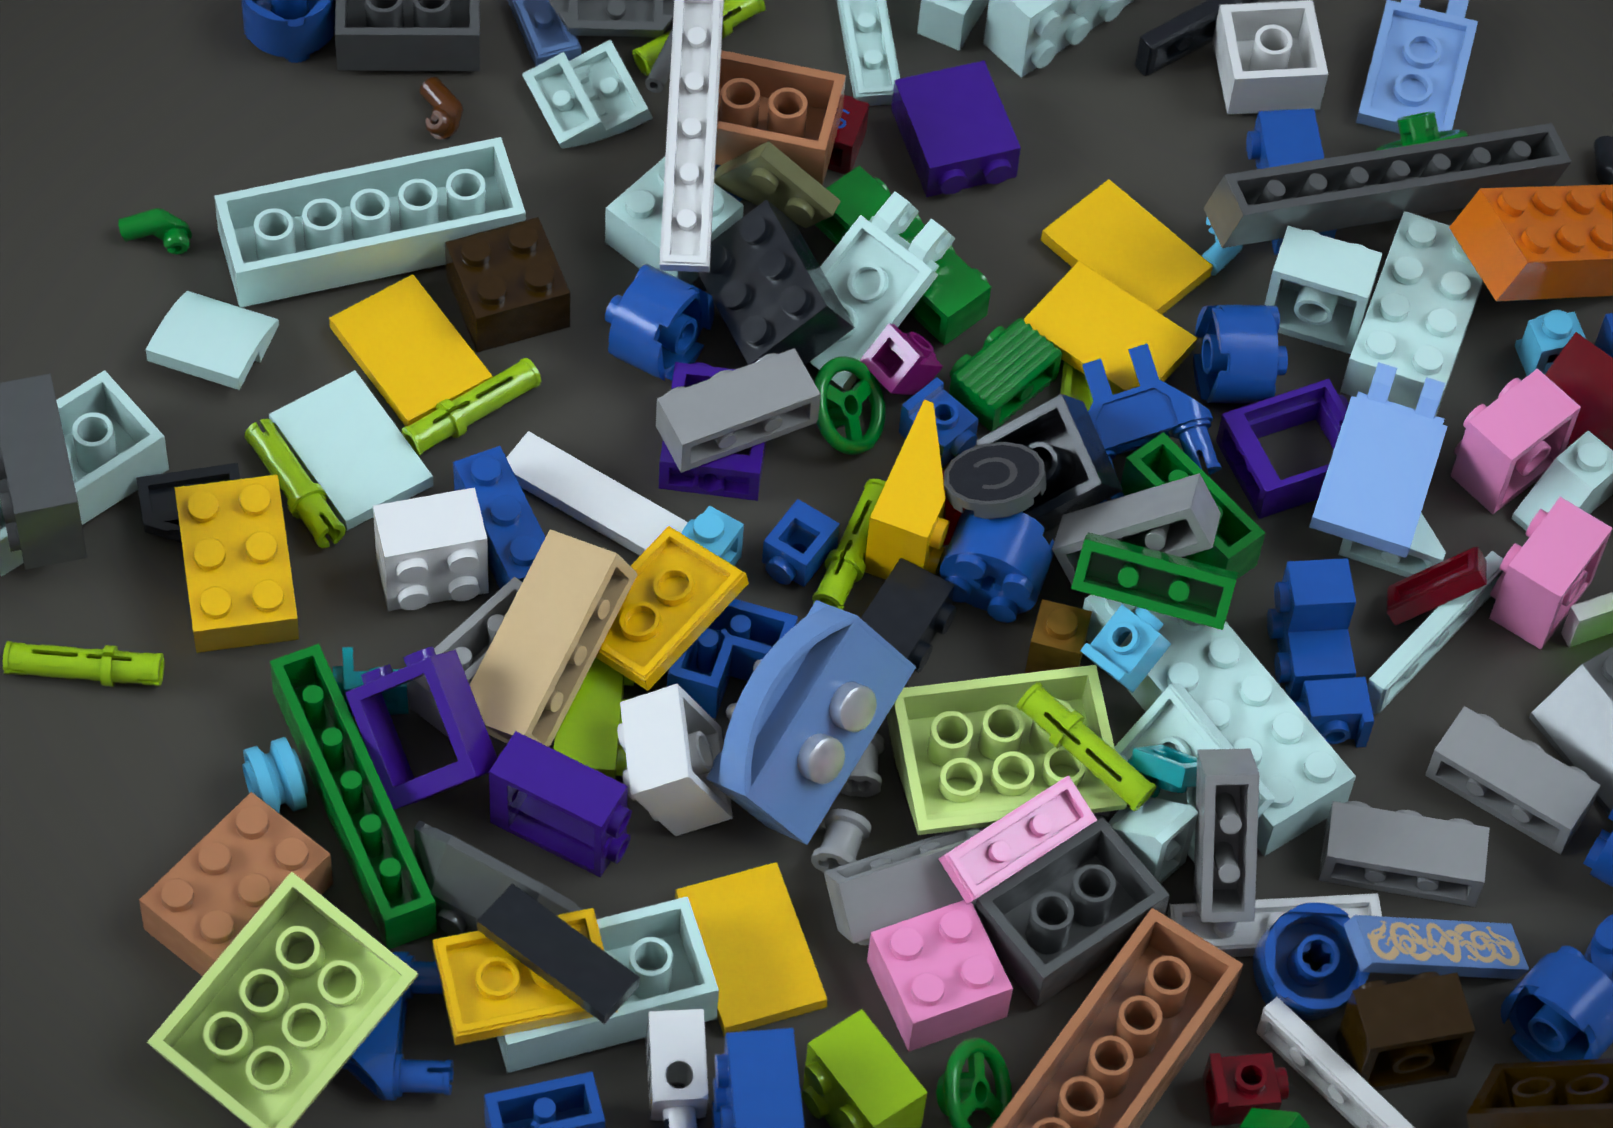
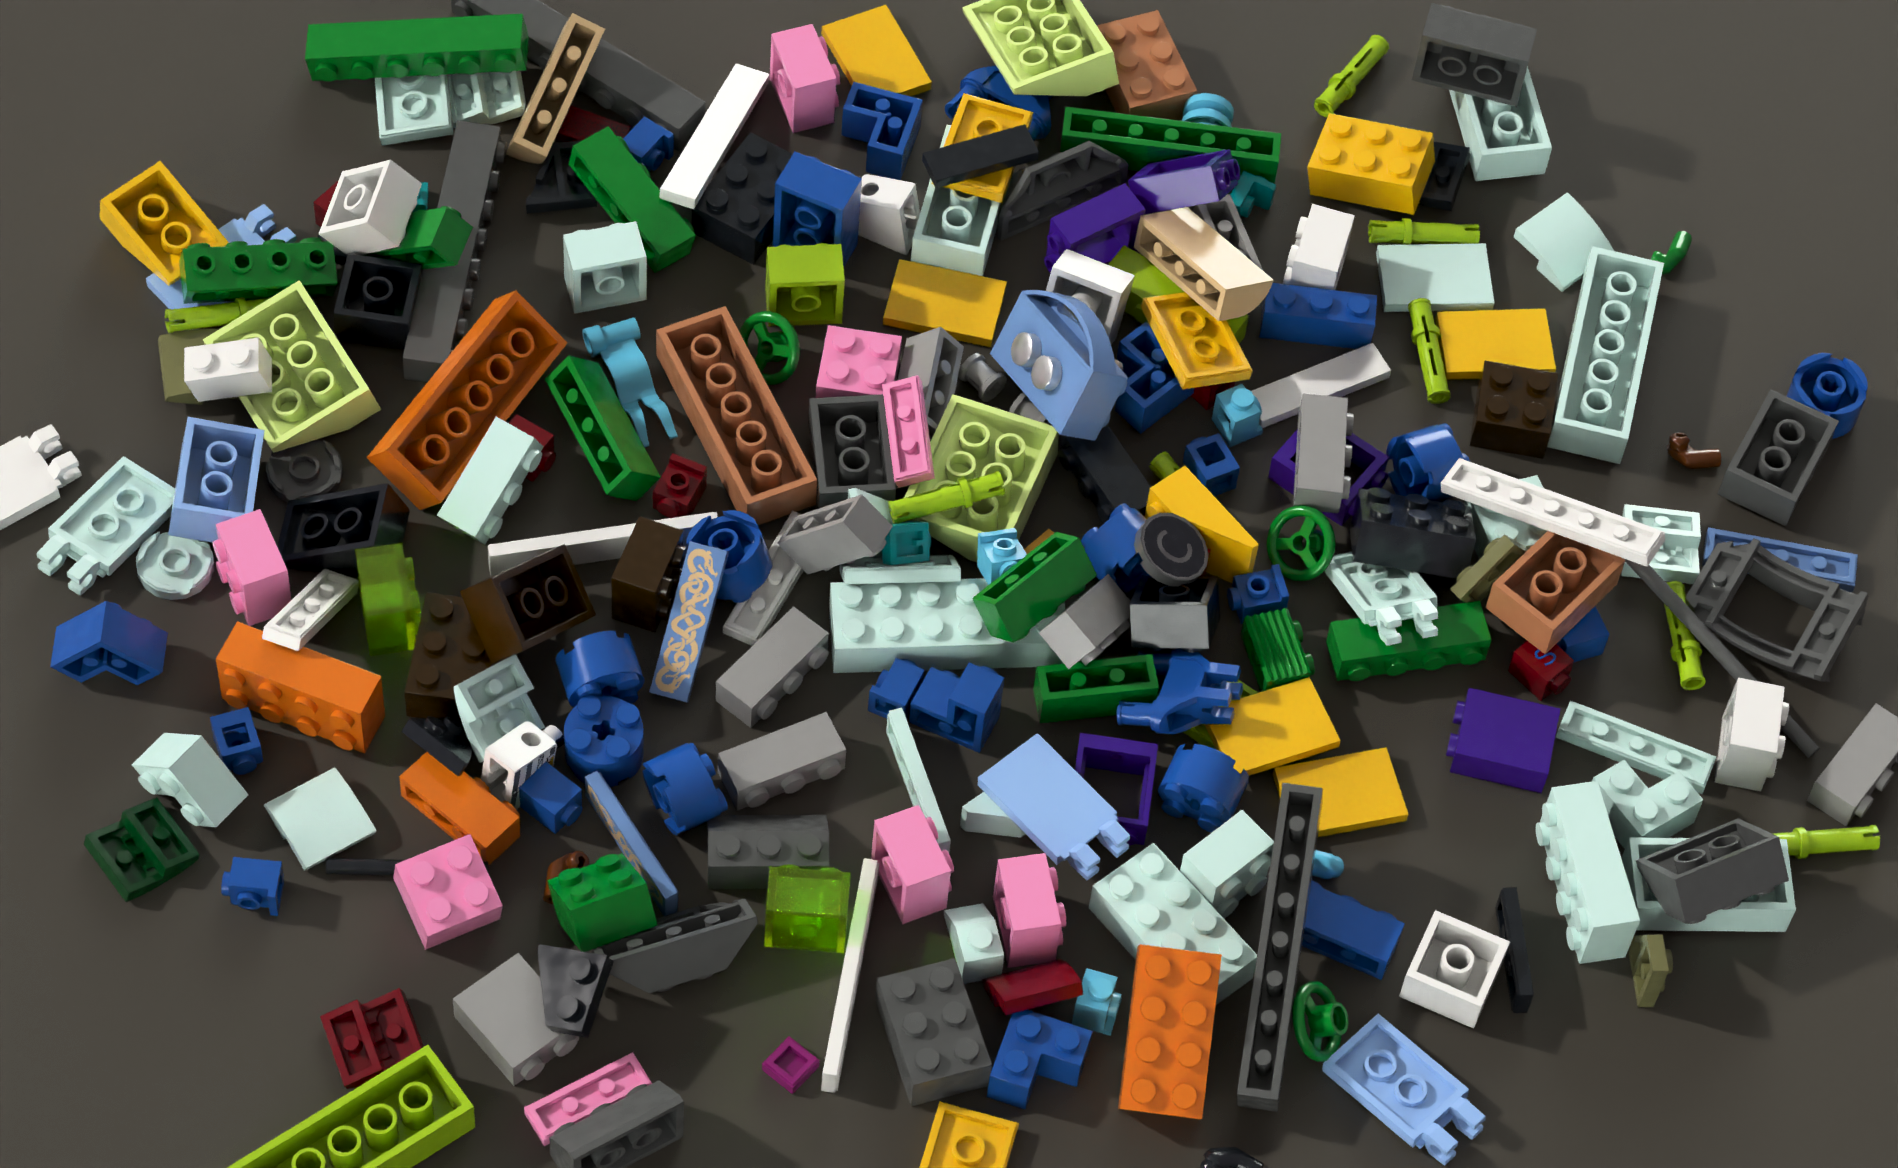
camera: 120 degrees right, 0 degrees up
magenta brick [859,323,943,396] -> none
dark red tile [1387,547,1487,626] -> none

